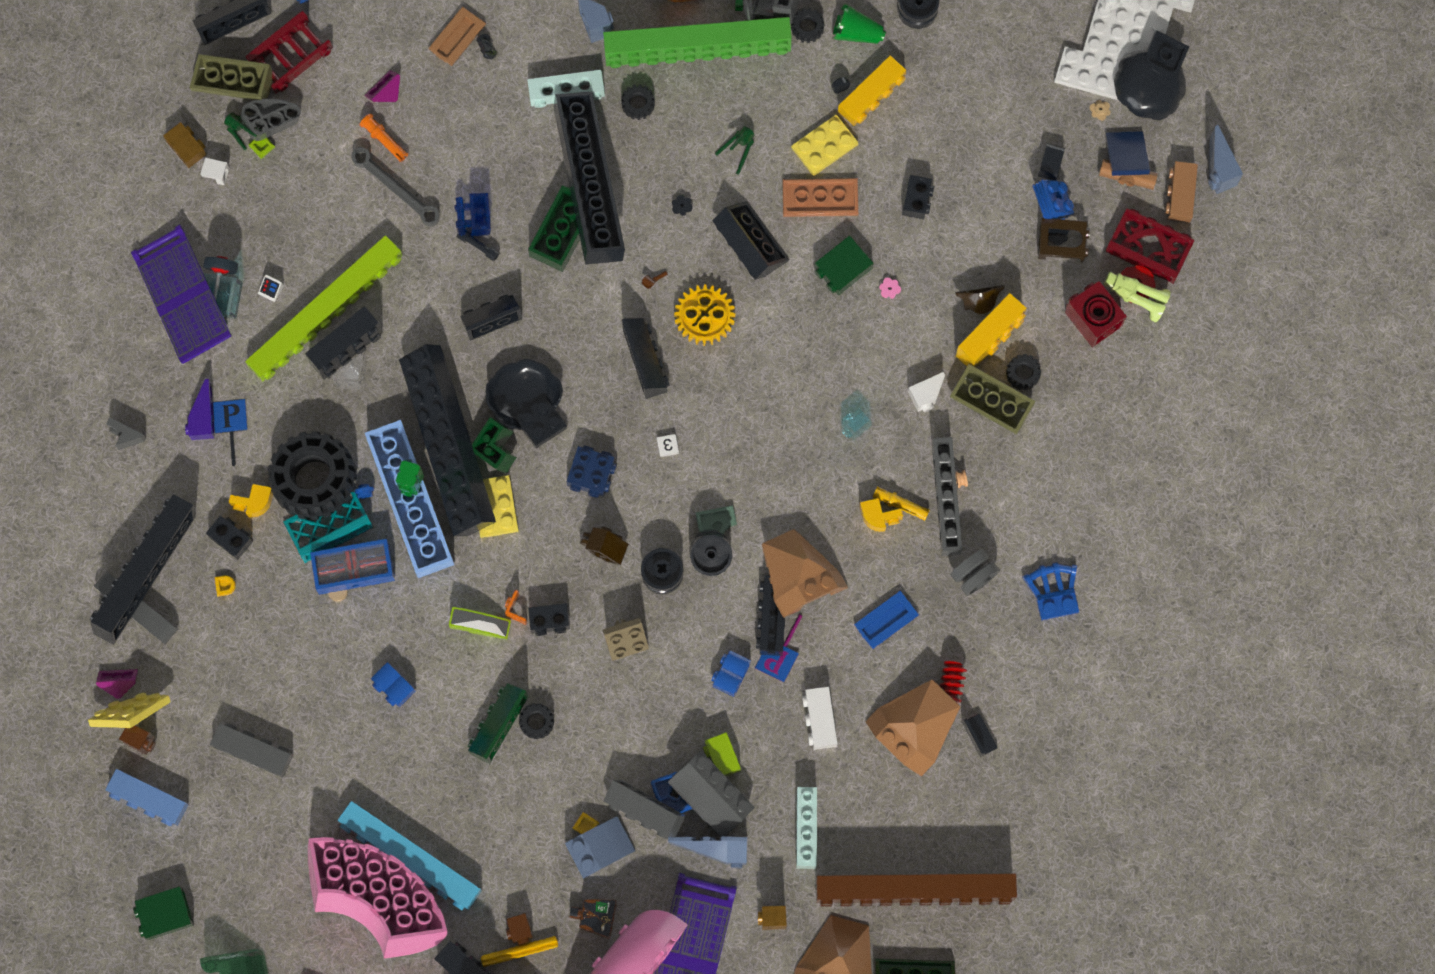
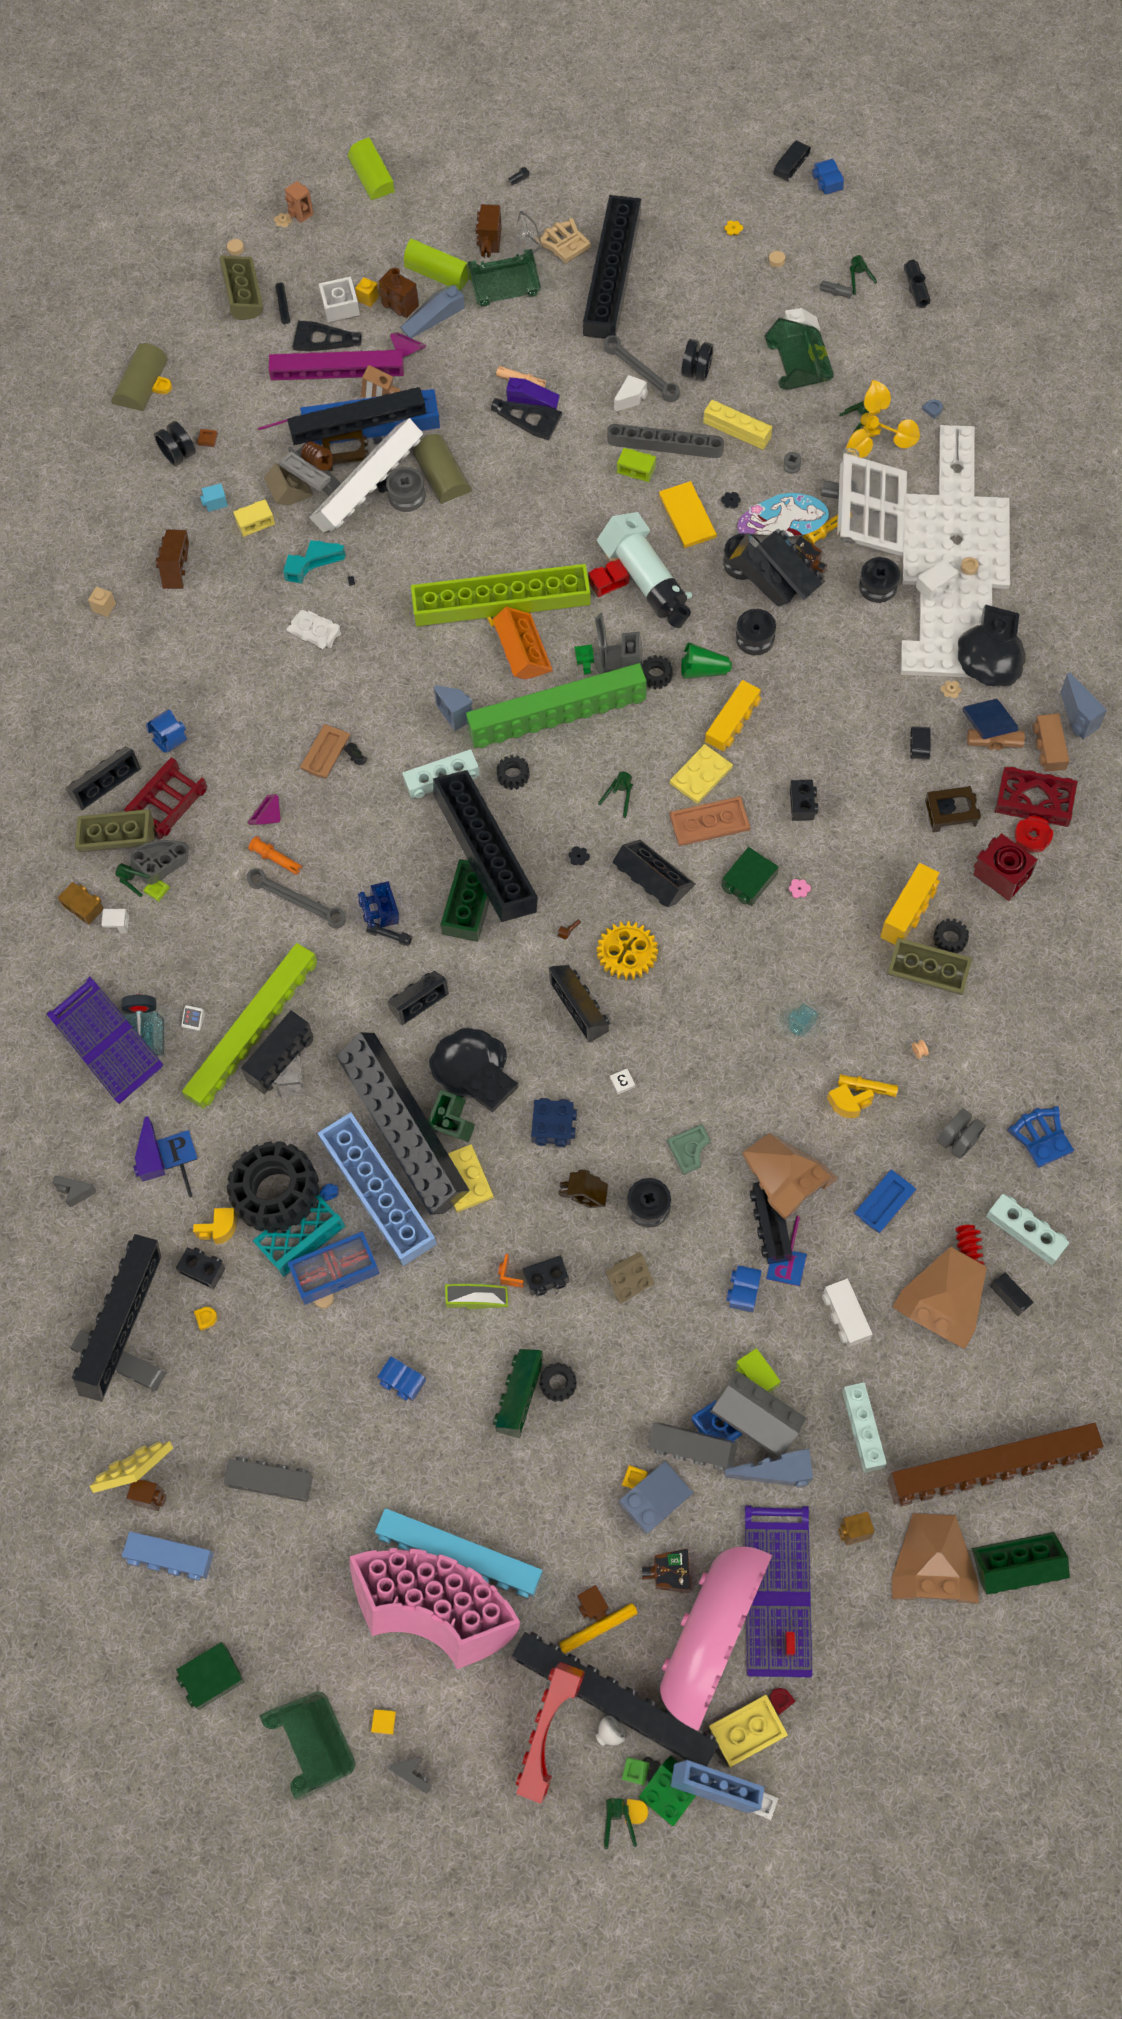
camera: 10 degrees left, 10 degrees down
magenta slope [96,669,138,699] -> none
green brick [395,461,424,497] -> none
black wheel [689,529,733,576] -> none
black tile [831,77,851,94] -> none
white slope [908,372,945,412] -> none
dark grey brick [932,437,962,556] -> none
dark brown hat [955,285,1005,314] -> none
blue brick [1032,180,1074,220] -> none
yellowish green piece [1104,272,1171,323] -> none
none -> light aqua brick [986,1194,1070,1266]

